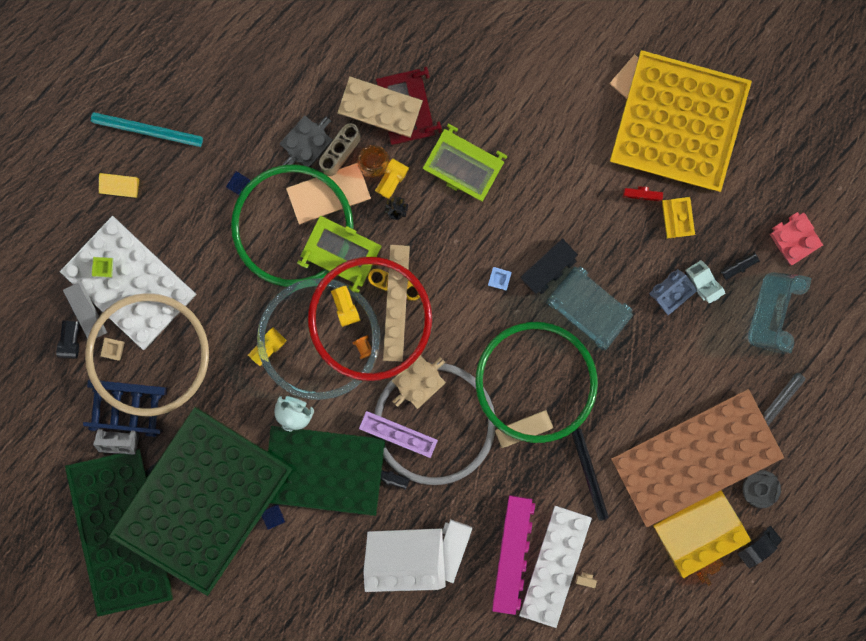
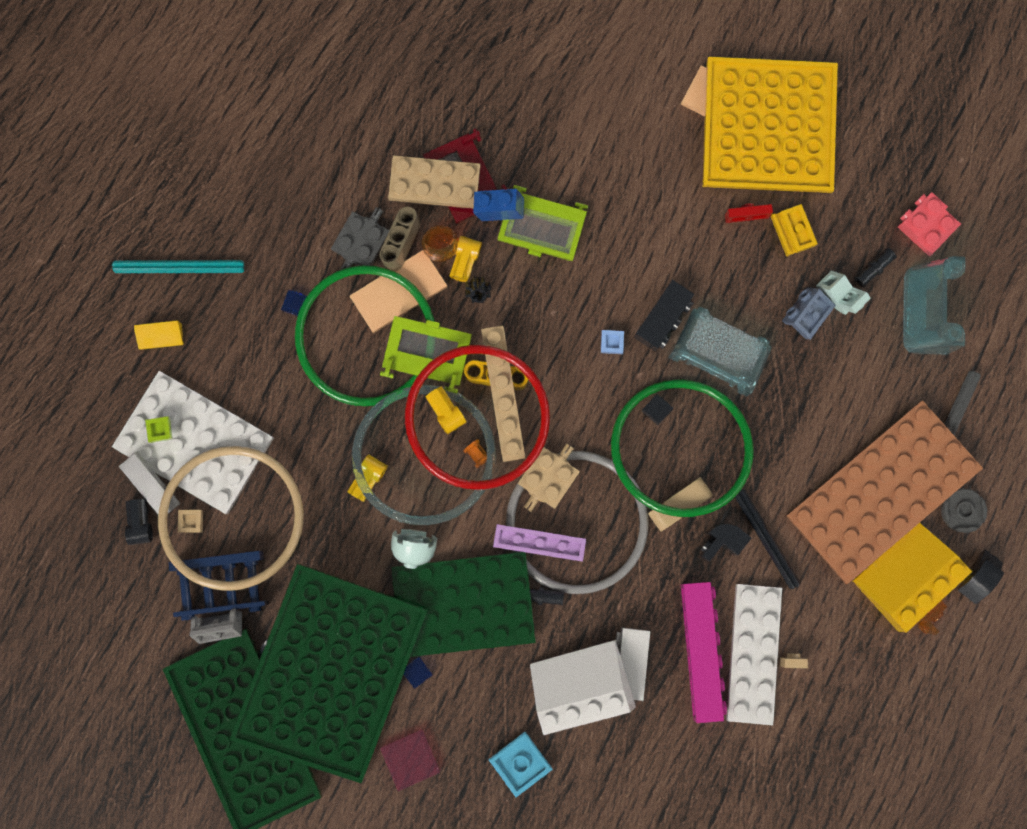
camera: 15 degrees left, 5 degrees down
none -> clear pink tile [380,729,441,791]
none -> blue brick [473,189,524,221]
none -> medium azure plate [489,731,553,797]
none -> black tile [642,394,674,426]
none -> black brick [700,524,752,562]

